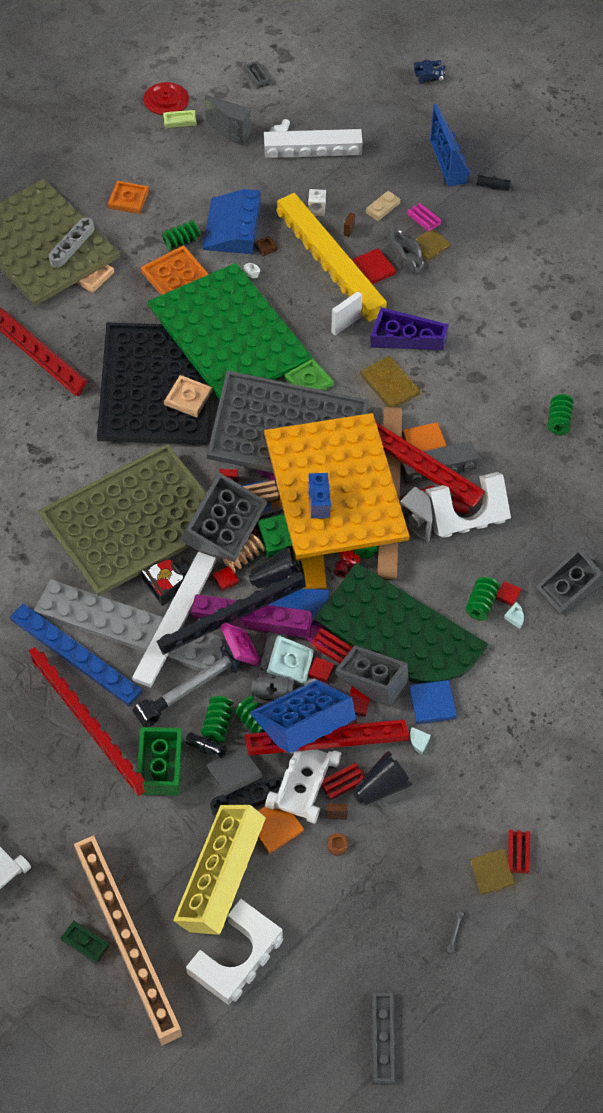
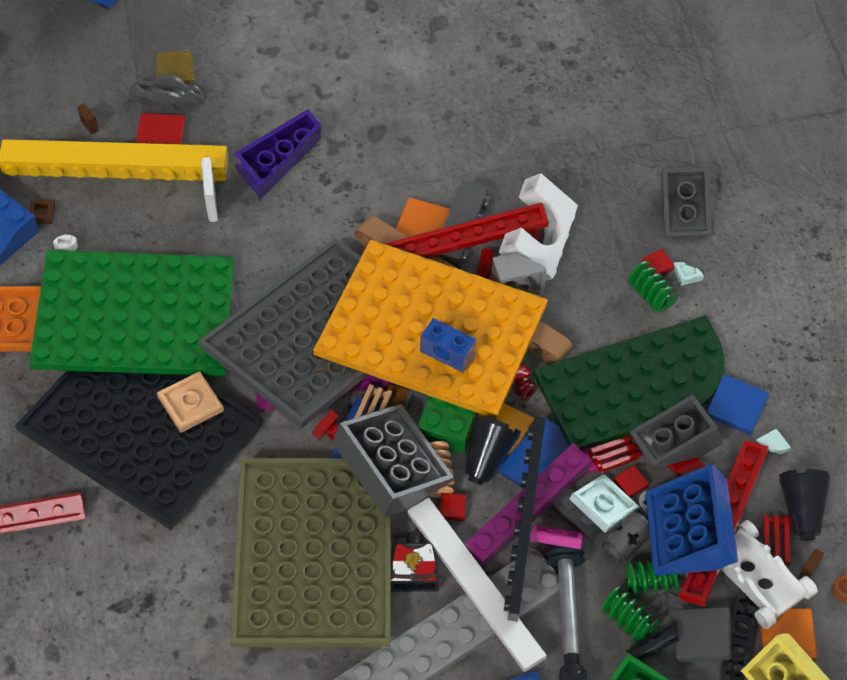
camera: 55 degrees left, 0 degrees up
bright green tile [284,358,334,391] -> none
white brick [308,189,326,216] -> none
clear yellow tile [360,356,420,408] -> none
tan plate [366,191,400,221] -> none
dark pink tile [407,203,441,232] -> none
green piece [547,394,574,436] -> none

